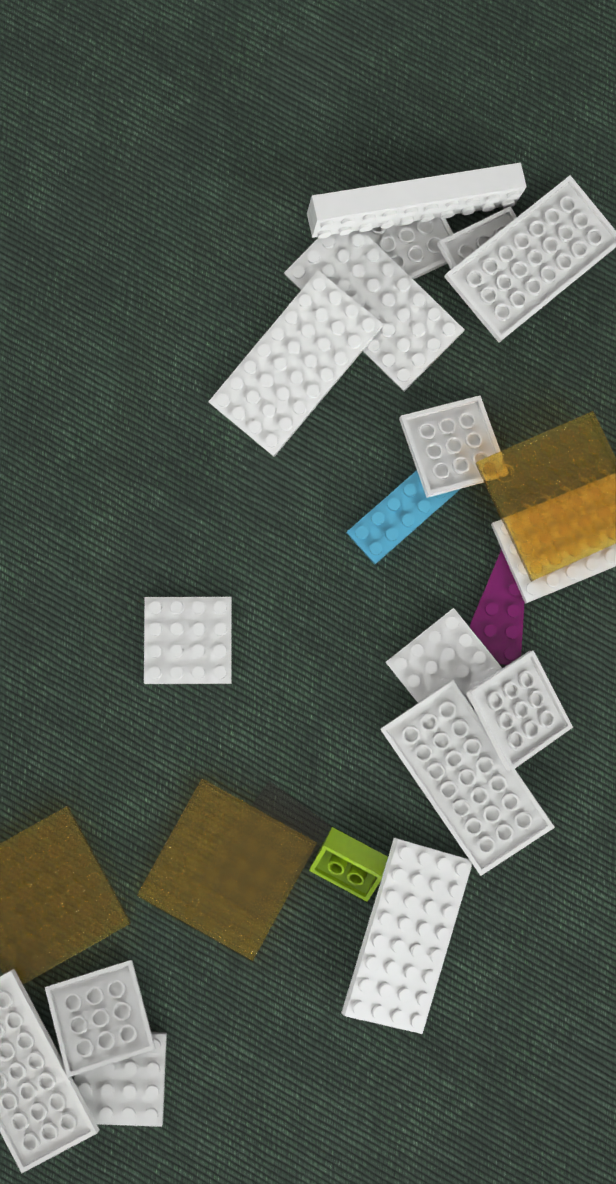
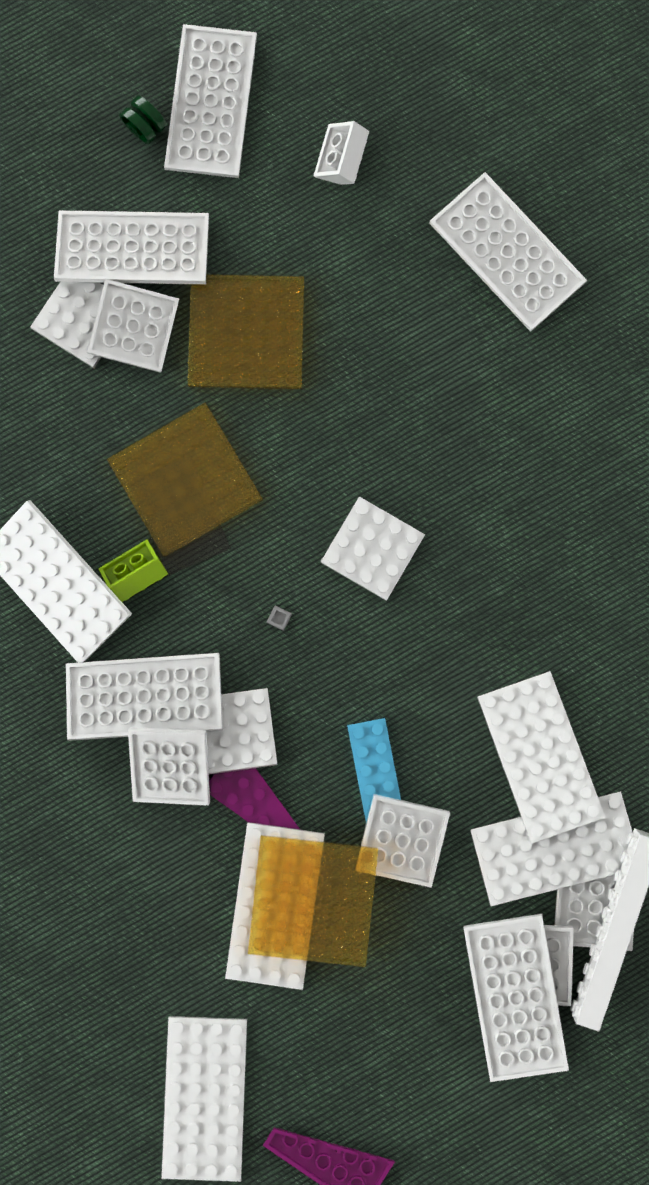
camera: 125 degrees right, 0 degrees up
none -> light grey tile [266,606,292,631]

